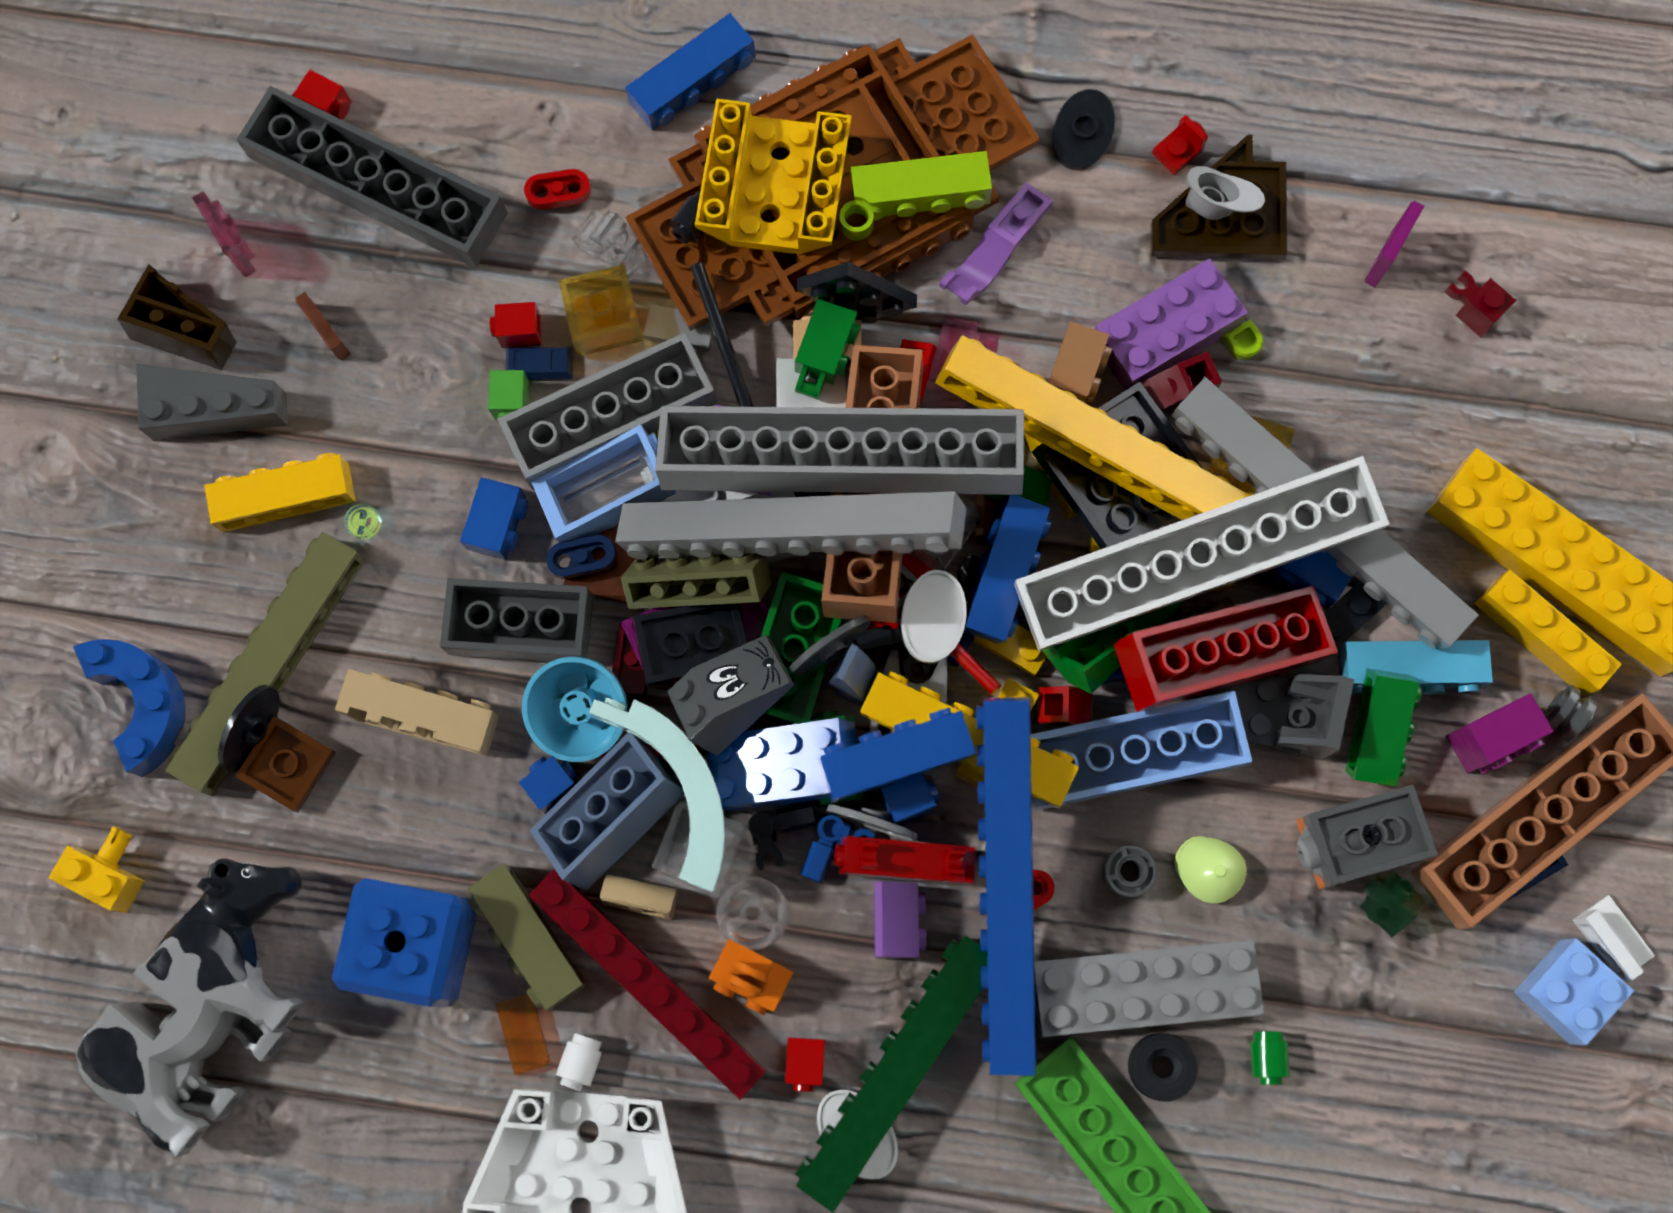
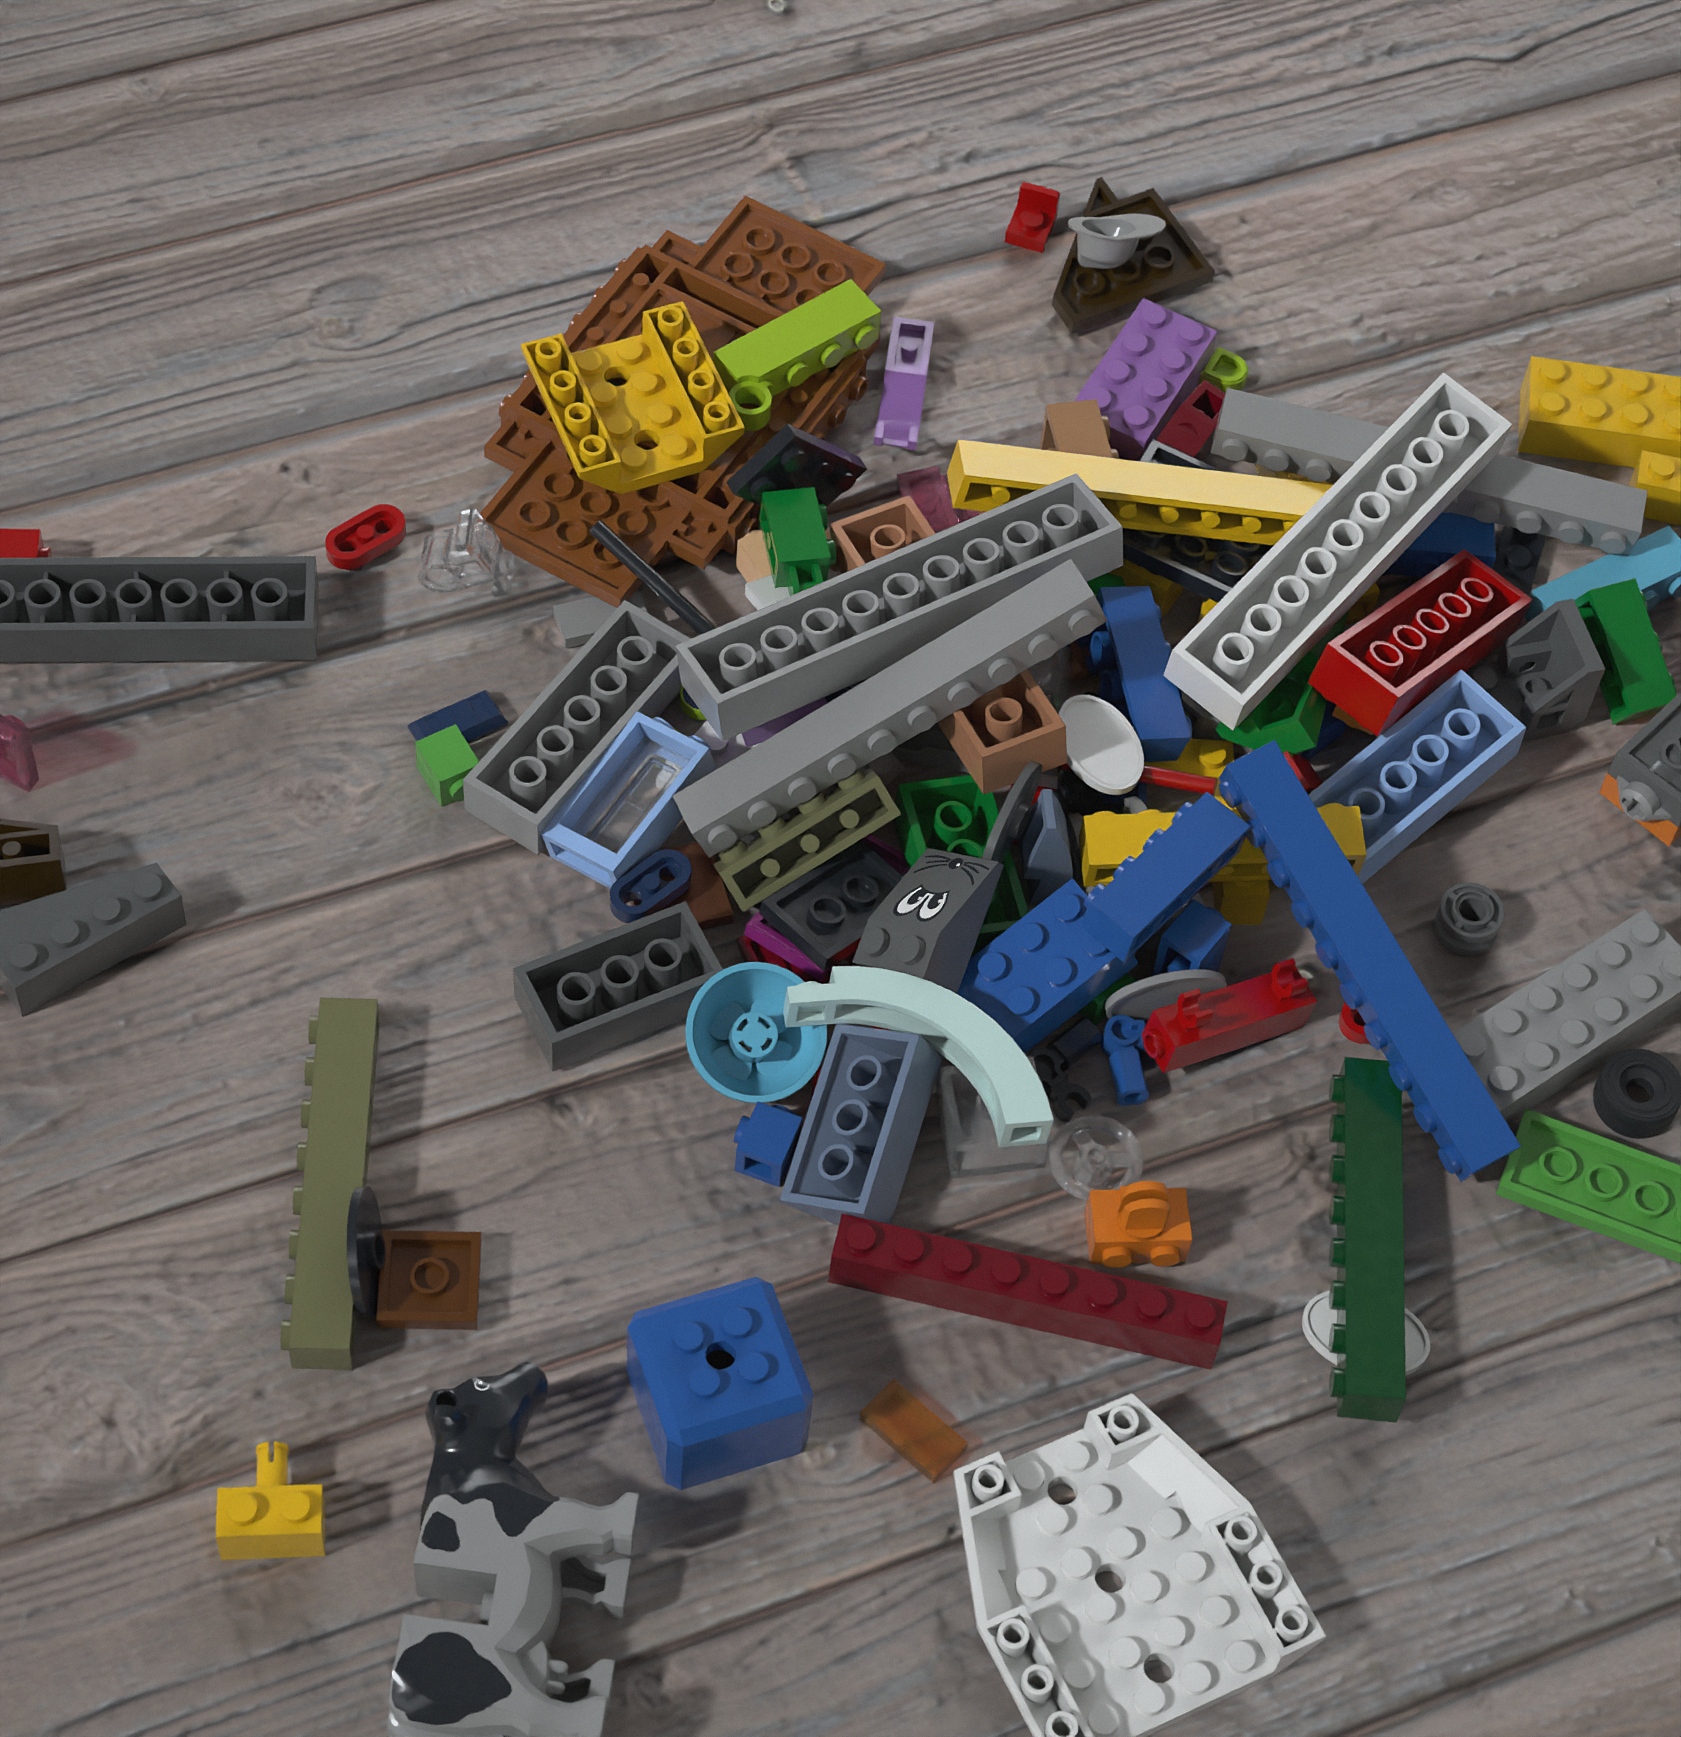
camera: 40 degrees left, 20 degrees down
blue brick [73,639,186,777] -> none
yellow brick [204,453,356,533] -> none
copper tile [296,292,351,361] -> none
tan wedge [335,669,499,756] -> none
clear light blue tile [344,504,381,540] -> none
blue brick [460,477,528,560] -> none
olive brick [467,864,588,1011] -> none
red brick [490,302,542,348] -> none
white brick [556,1033,602,1091] -> none
clear yellow brick [558,264,644,356] -> none
tan brick [600,874,678,920] -> none
blue brick [625,13,756,131] -> none
black brick [670,192,705,244] -> none
red brick [785,1037,826,1092] -> none
medium lavender slope [874,881,926,959] -> none
black piece [1052,89,1115,170] -> none
yellowish green hat [1174,836,1247,904] -> none
magenta tile [1365,200,1425,288] -> none
dark red brick [1445,270,1517,338] -> none

